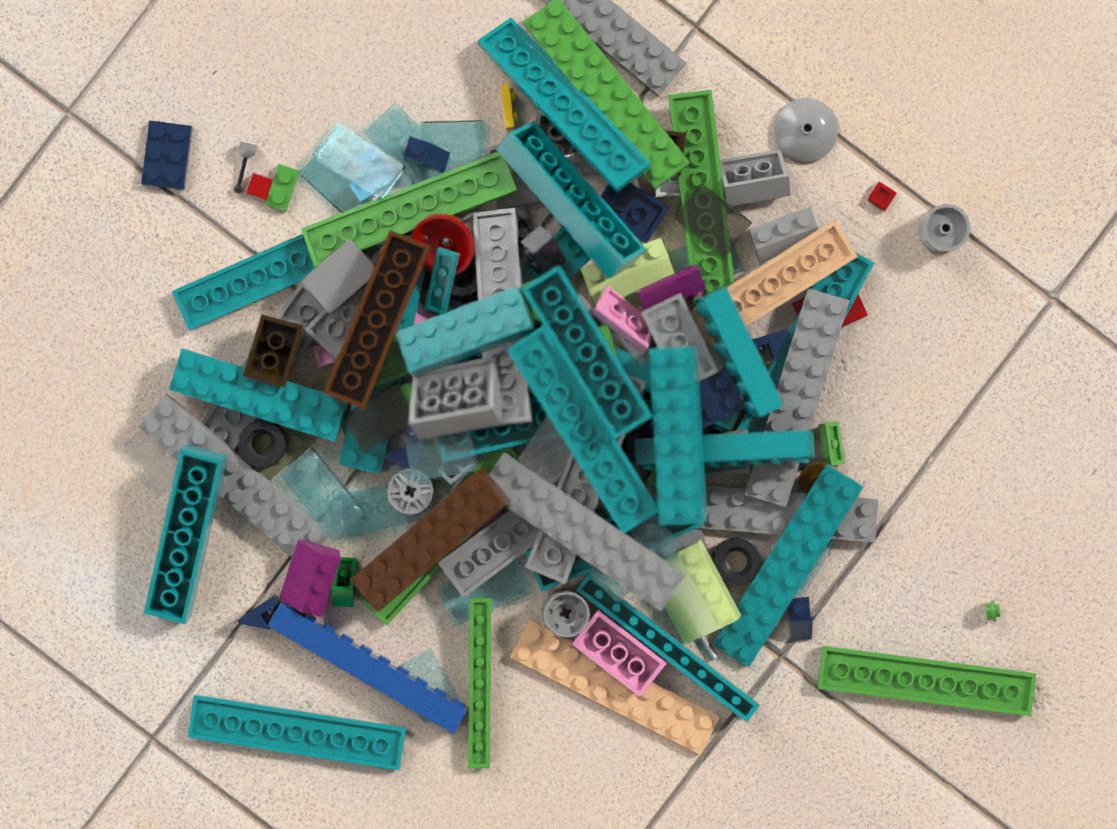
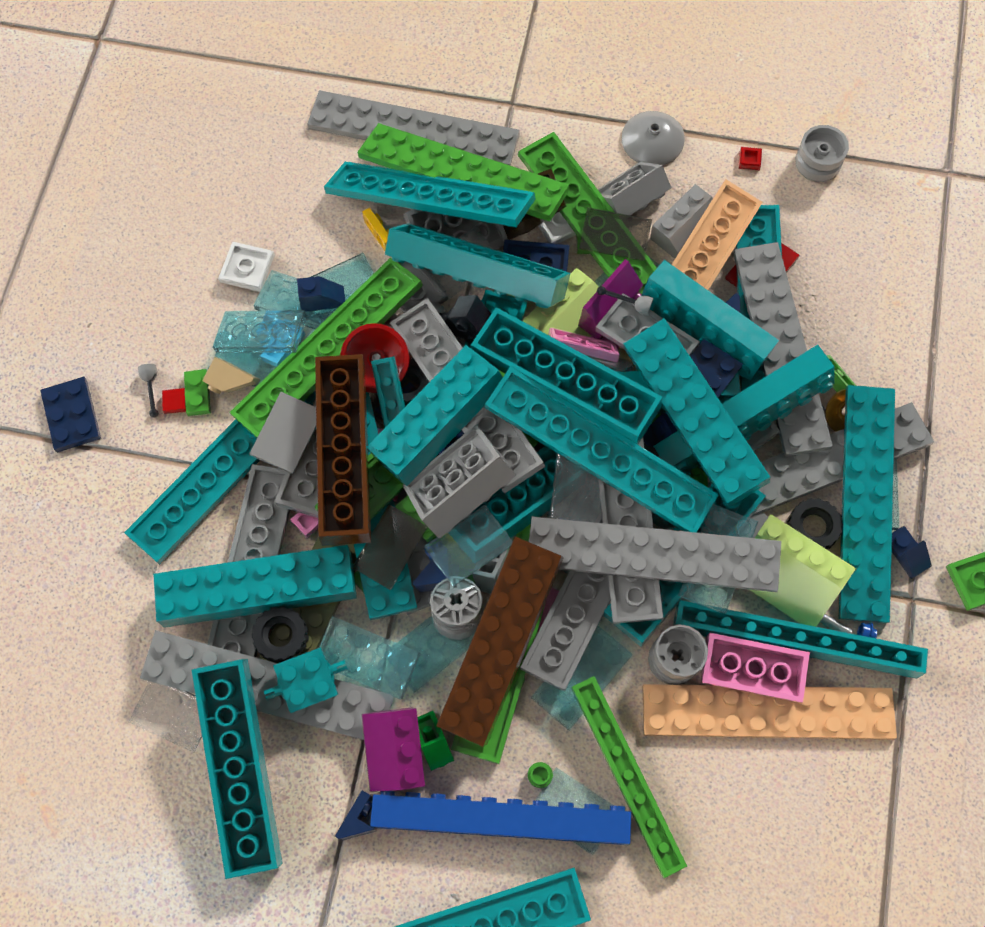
camera: 25 degrees left, 20 degrees down
dark brown slope [243,314,305,388] -> none
none -> tan slope [202,357,261,394]
none -> white plate [218,242,275,292]
none -> teal plate [264,647,348,713]
none -> bright green plate [528,762,553,788]
none -> hinge [597,286,653,316]
none -> blue plate [857,622,877,638]

